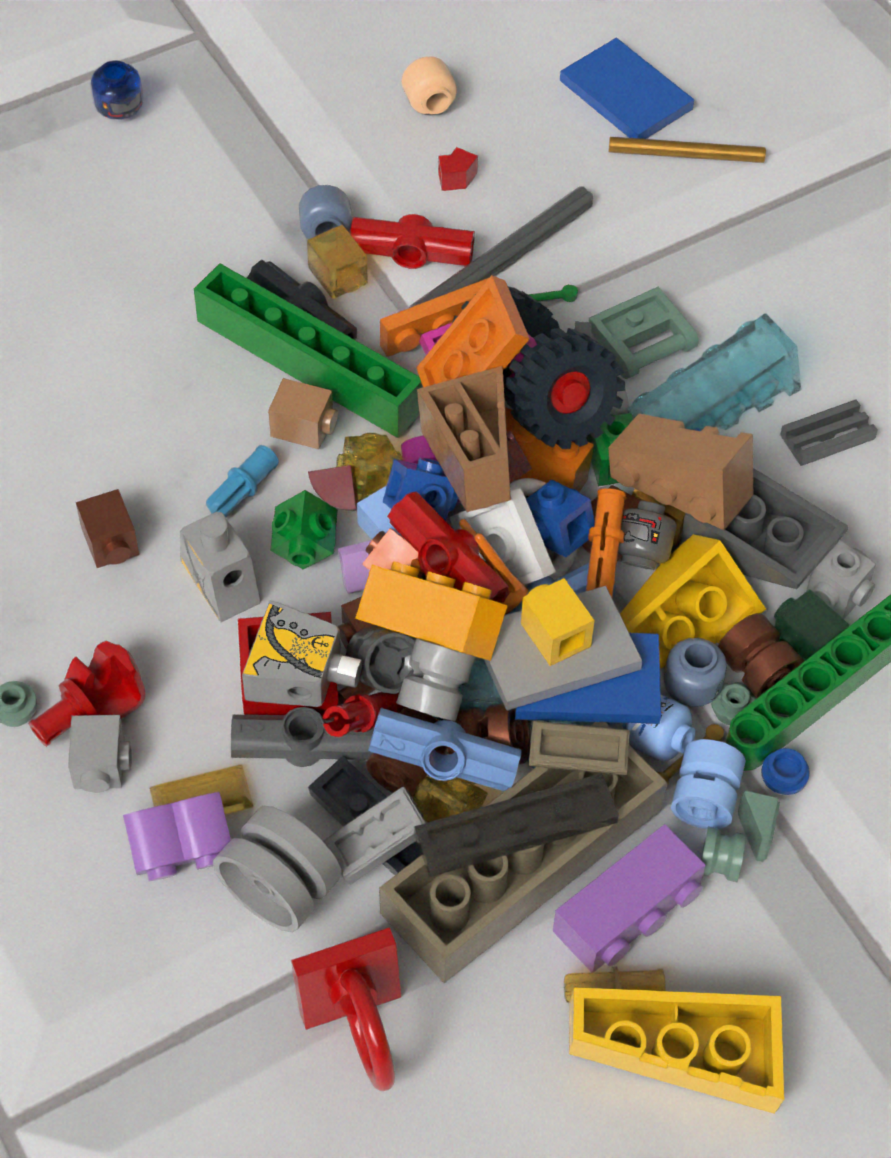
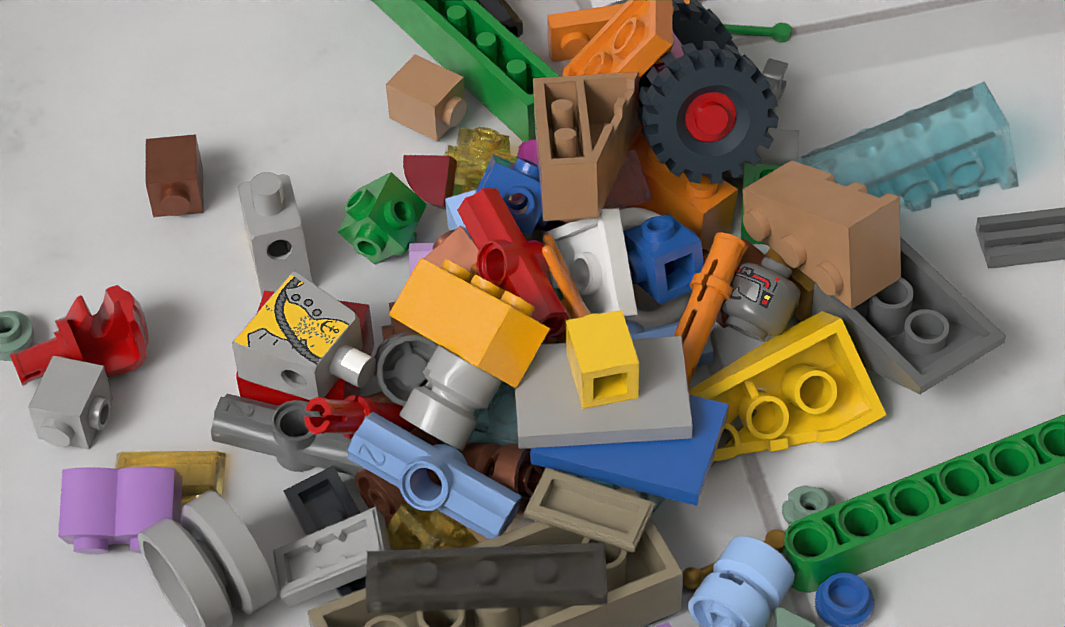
camera: 20 degrees right, 5 degrees down
dark azure axle [206,445,279,517] -> none
sand green plate [589,286,699,379] -> none
light blue head [622,694,695,761] -> none
sand blue head [664,638,727,707] -> none
copper wheel [718,613,804,698] -> none
clear green brick [774,589,850,661] -> none
light grey brick [805,540,876,622] -> none

